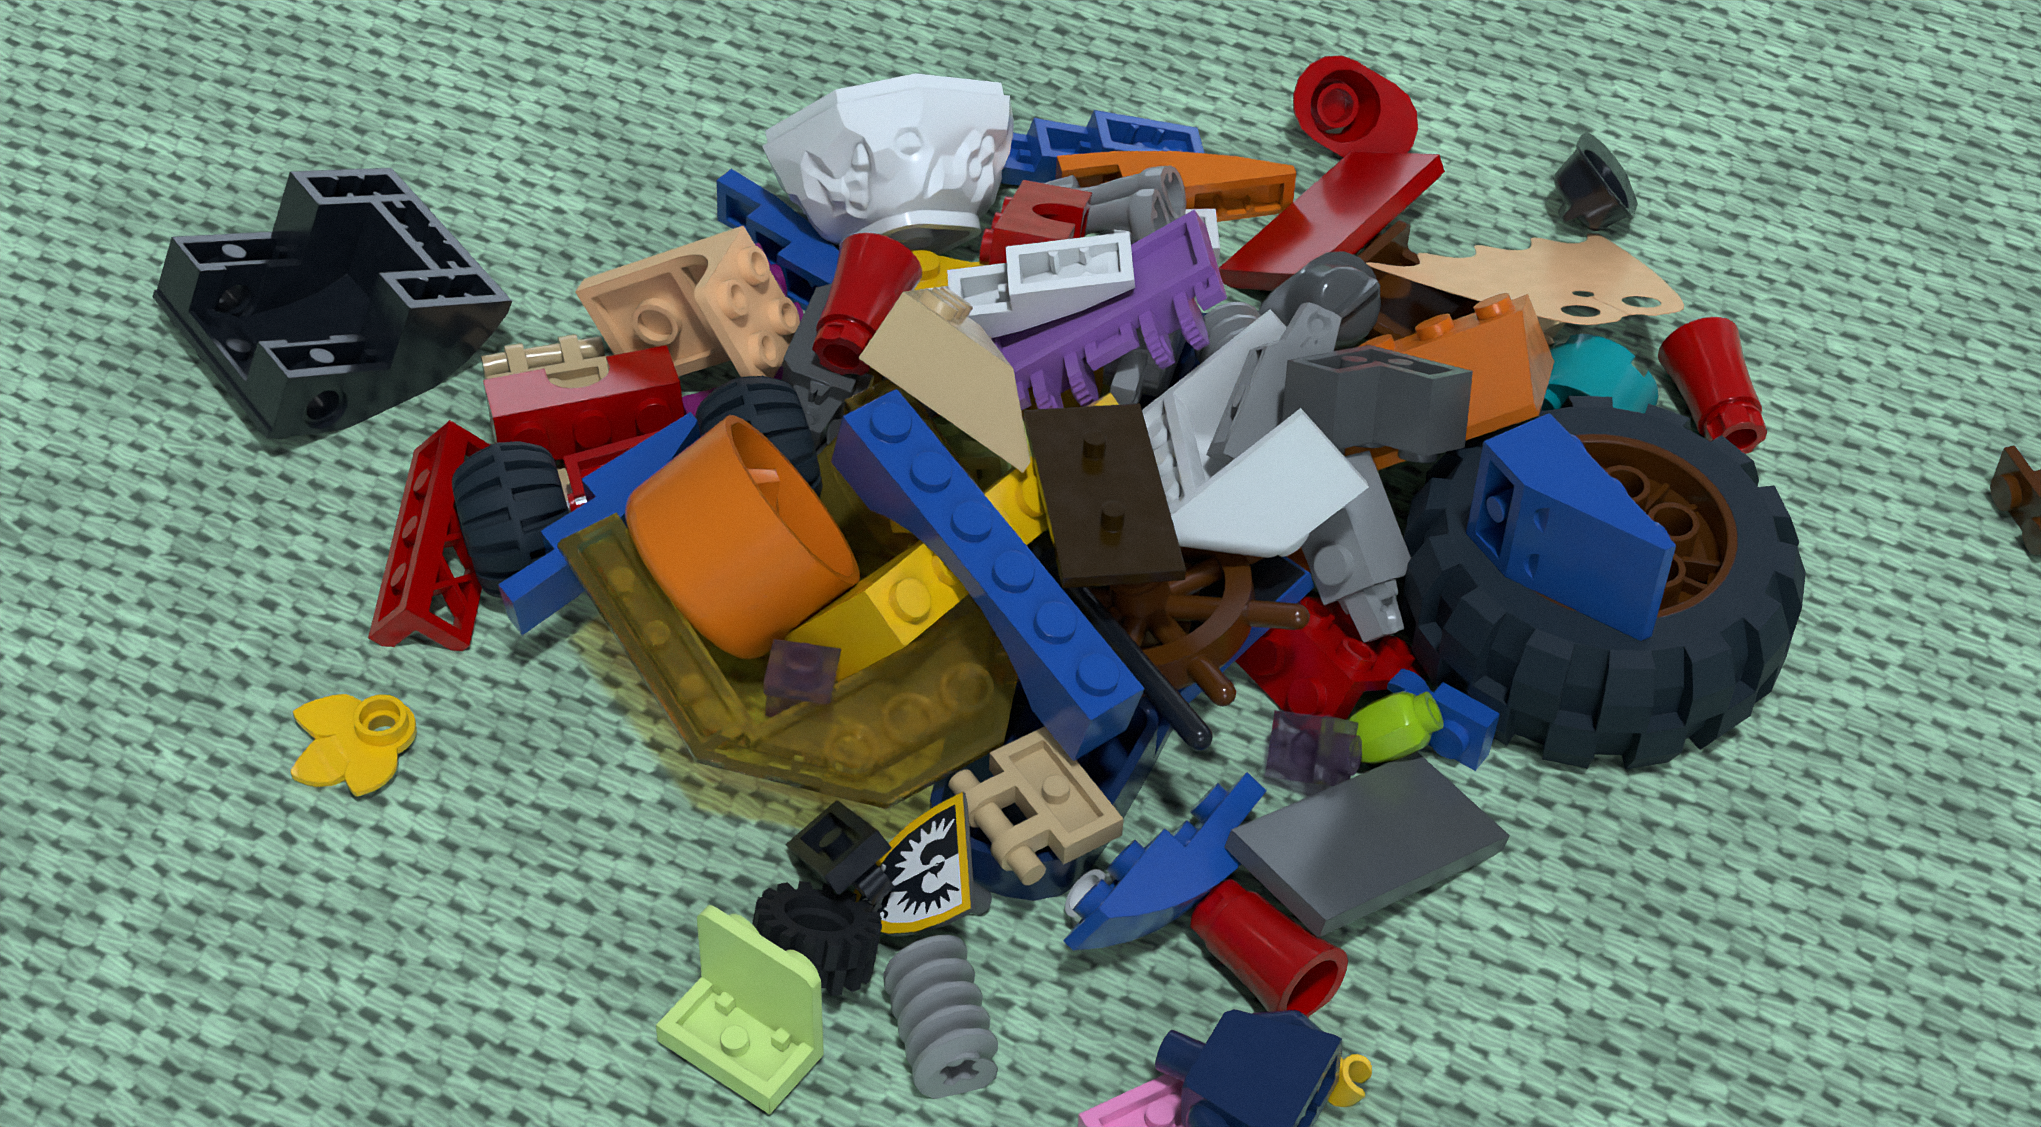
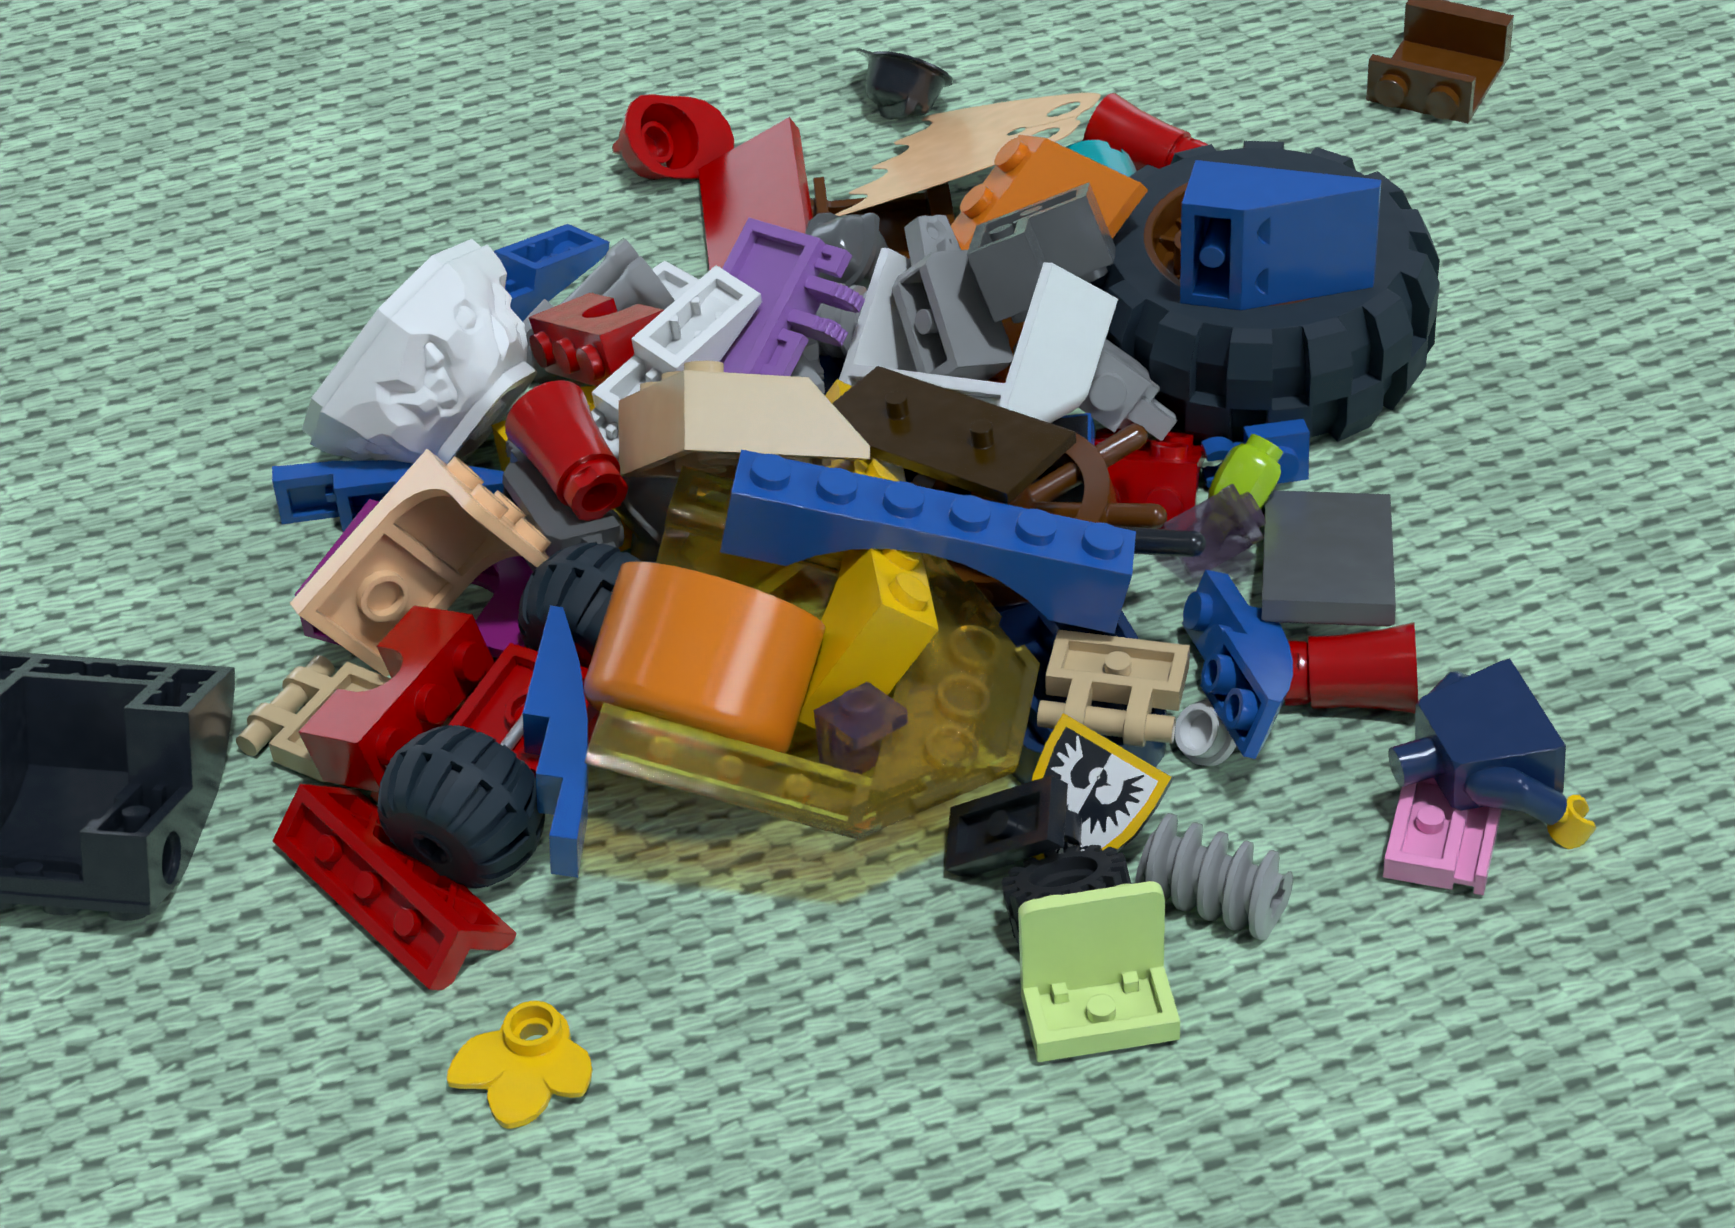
camera: 40 degrees left, 5 degrees down
orange slope [1056,151,1296,222] -> none

